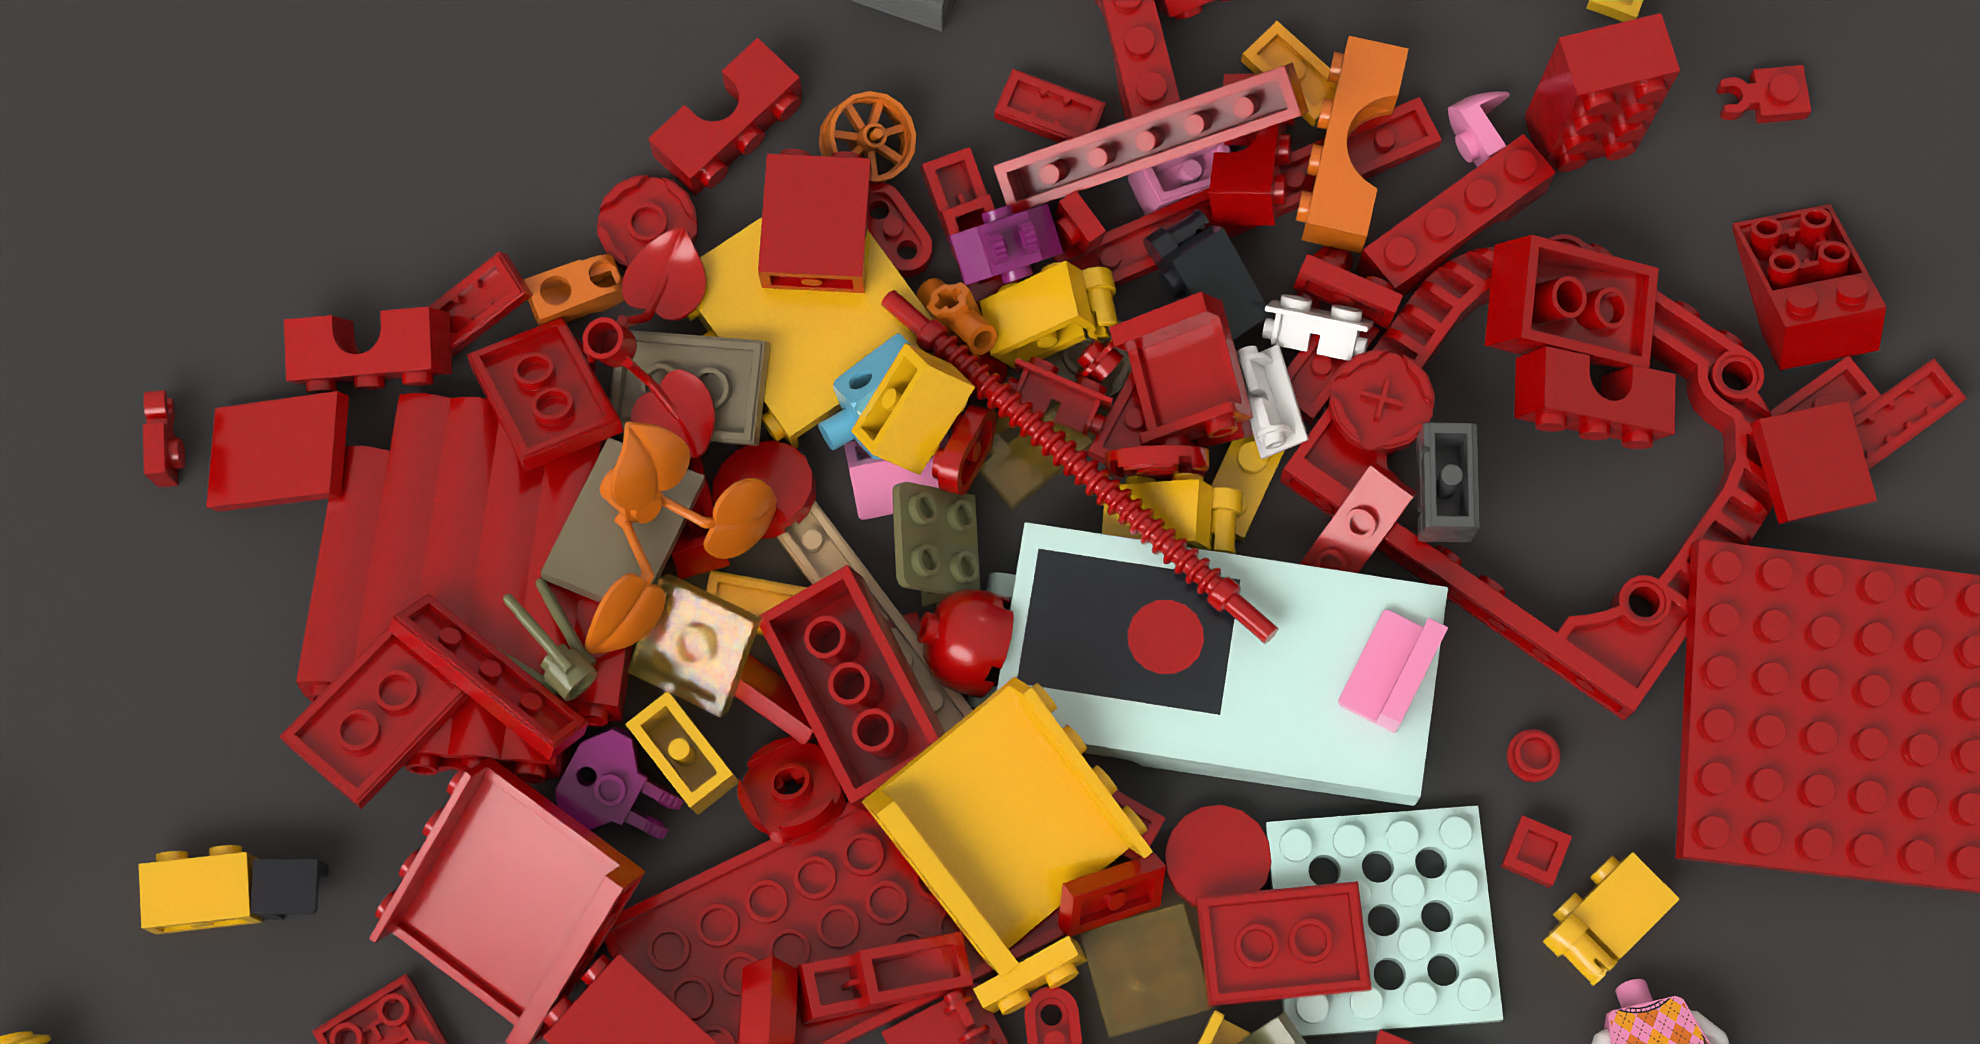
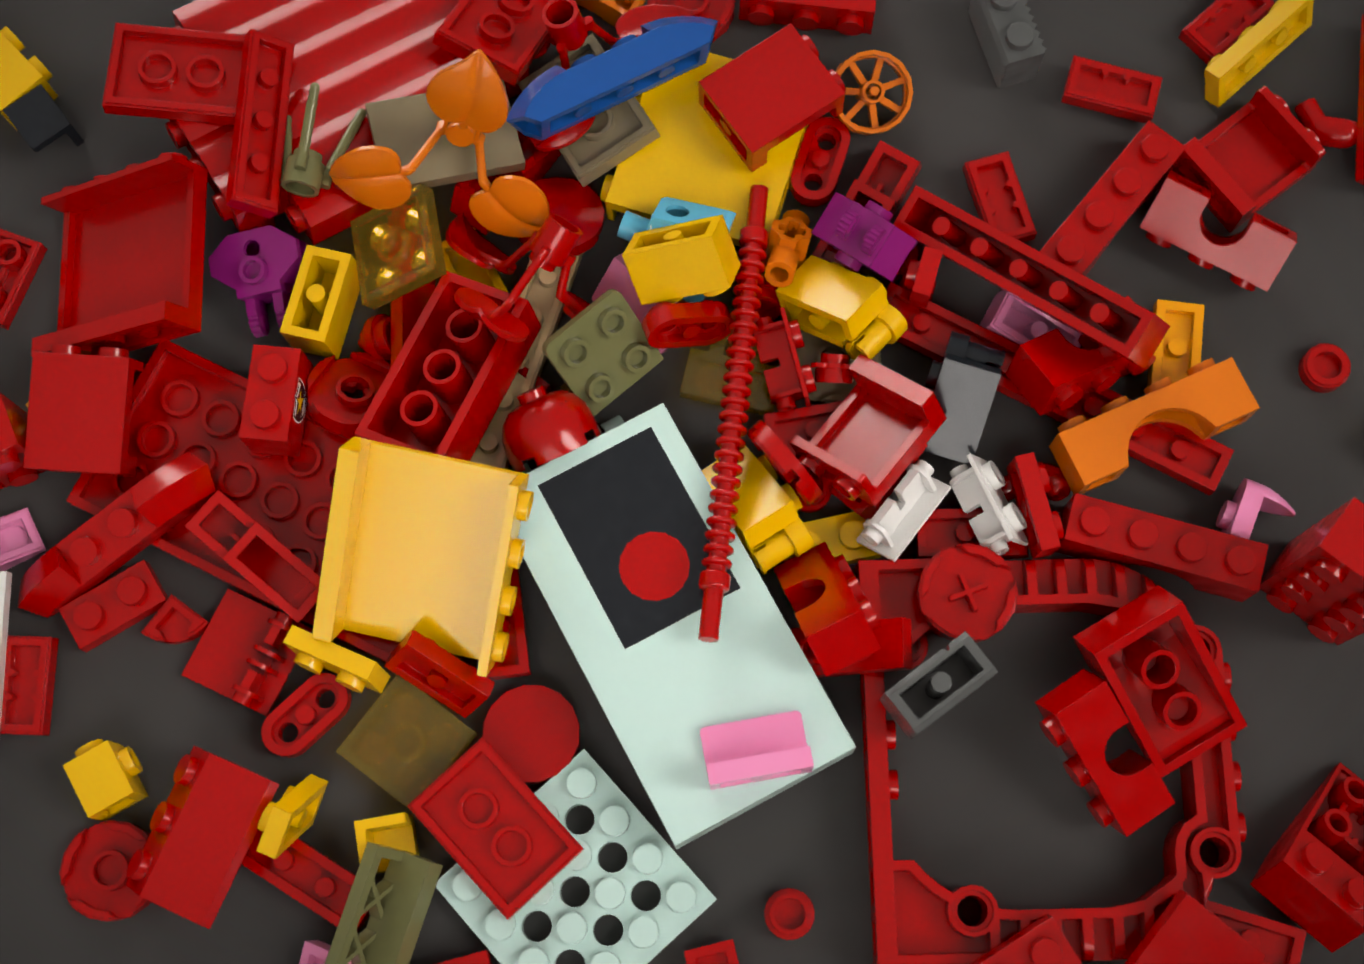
camera: 55 degrees right, 0 degrees up
none -> red brick [239,344,313,457]
none -> red plate [358,314,391,361]
none -> red plant [446,213,590,343]
none -> blue brick [506,16,718,141]
none -> red arch [773,542,881,677]

